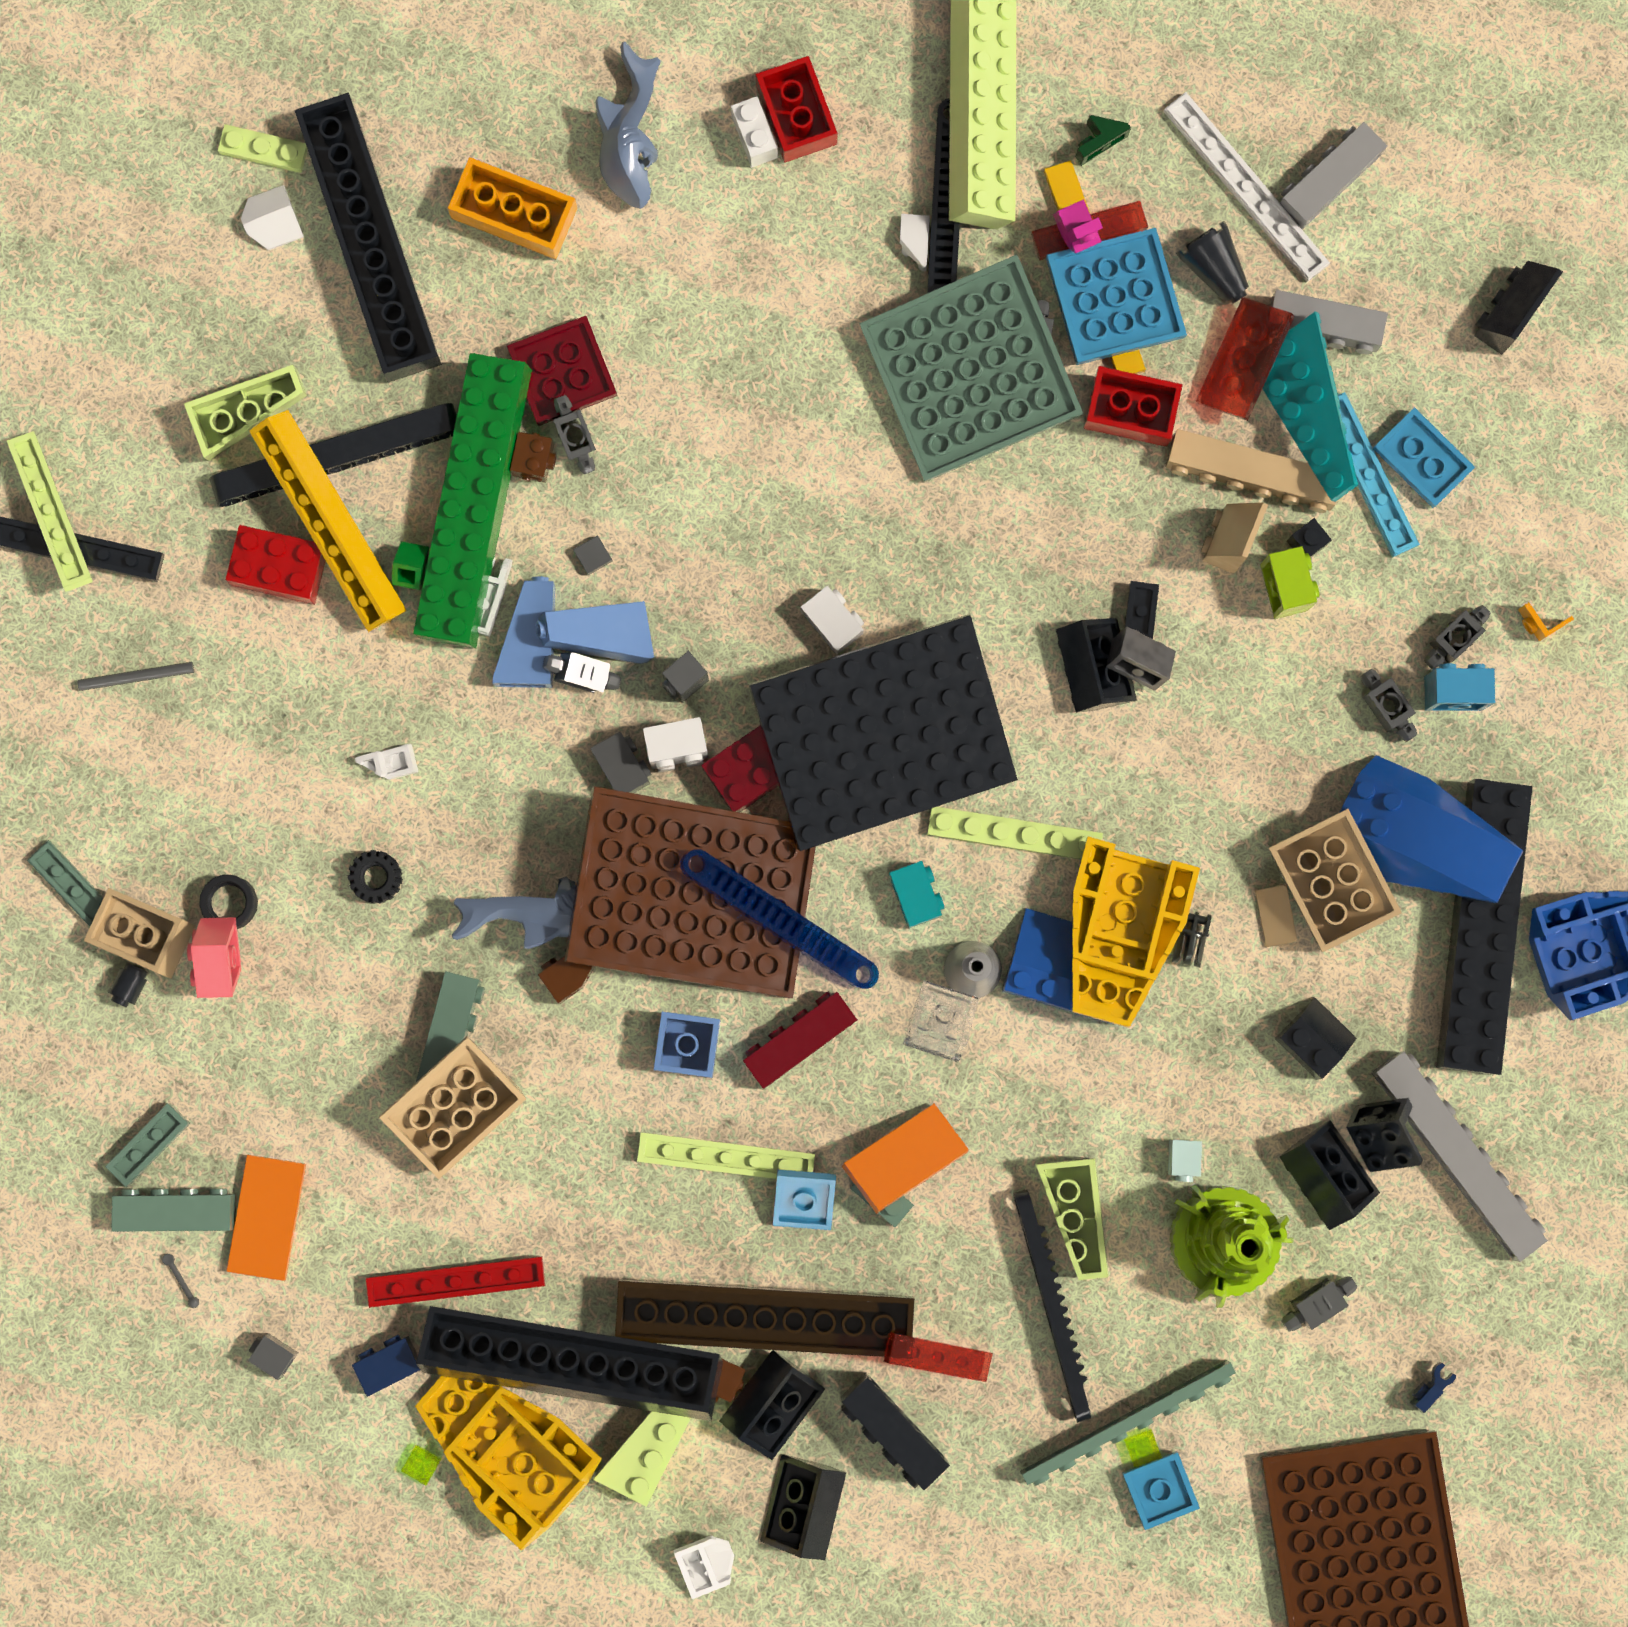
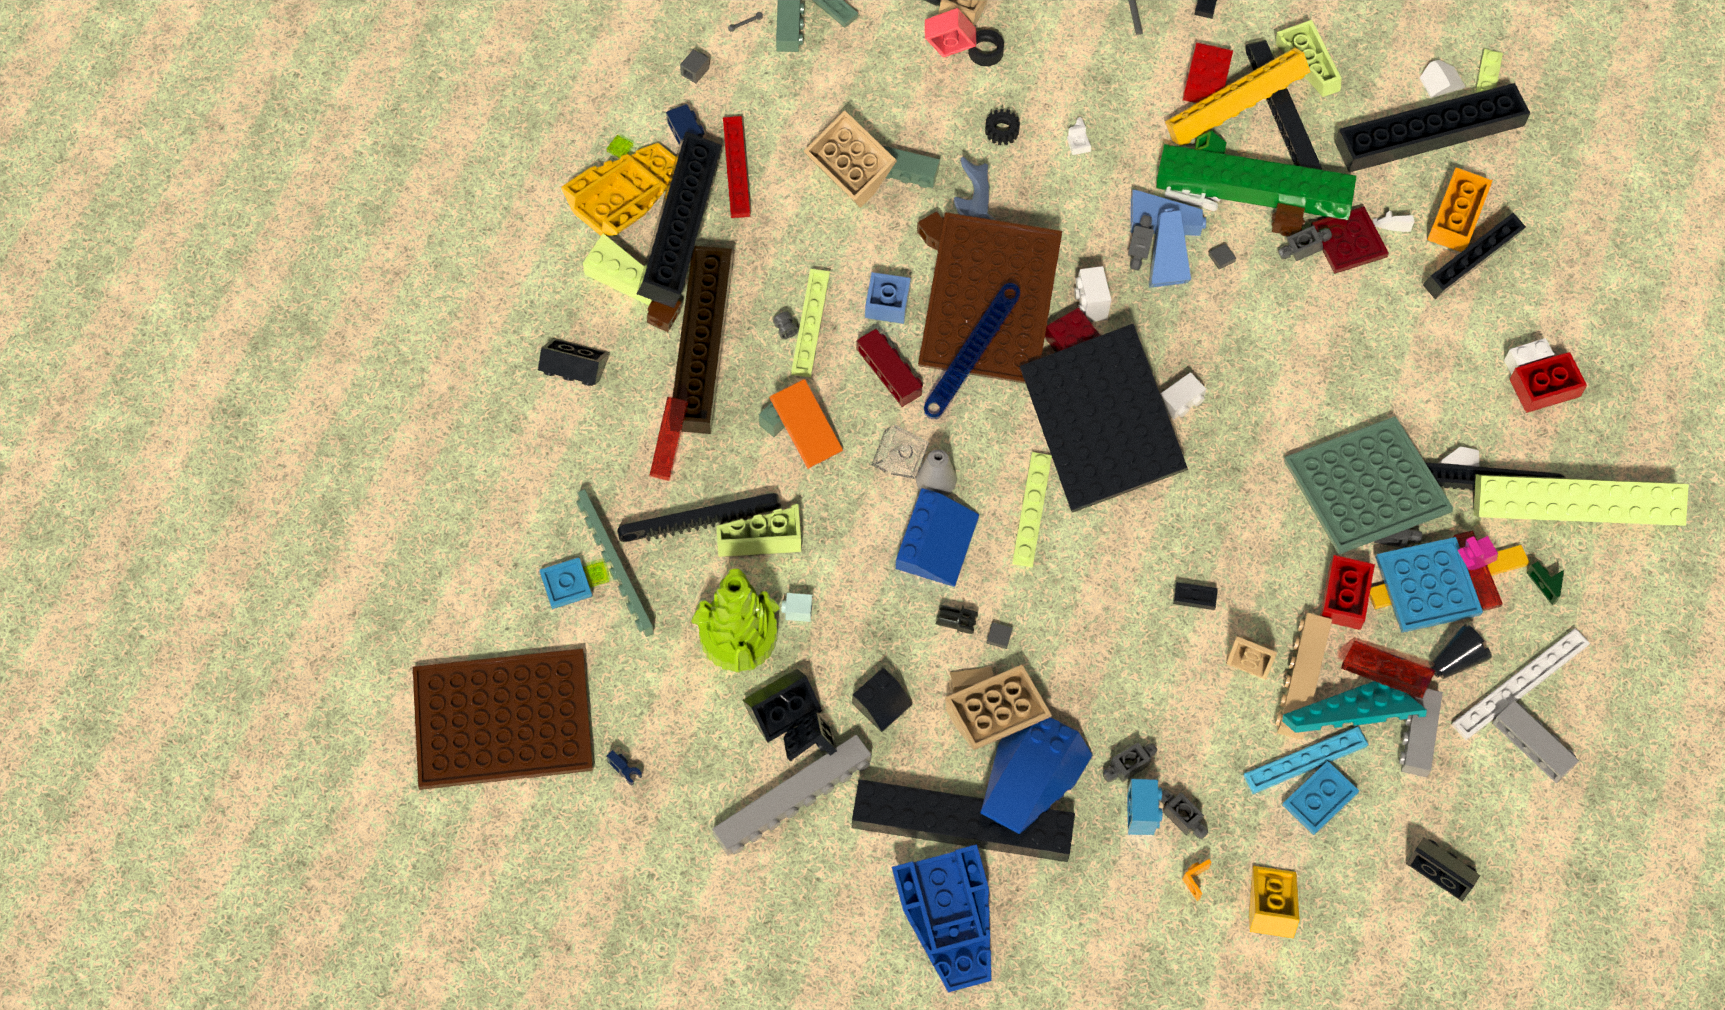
camera: 95 degrees right, 20 degrees down
orange tile [226,1155,306,1281] -> none
dark grey brick [590,731,652,793] -> none
sand blue piece [595,42,661,209] -> none
dark grey brick [662,650,709,702] -> none
white slope [673,1536,734,1599] -> none
black slope [719,1350,825,1460] -> none
dark azure plate [773,1169,836,1230] -> none
black brick [841,1372,950,1490] -> none
teal brick [889,861,945,929] -> none
black slope [1056,618,1137,713] -> none
yellow wedge [1072,837,1200,1028] -> none
flat silver brick [1106,627,1176,691] -> none
lime brick [1260,546,1319,619] -> none
dark grey piece [1281,1276,1357,1332] -> none
black brick [1286,518,1332,558] -> none
none -> dark grey wheel [773,312,799,339]
none -> dark grey tile [987,622,1013,649]
none -> yellow slope [1249,865,1300,938]
none -> white slope [1373,211,1414,232]
none -> black brick [1423,213,1526,299]

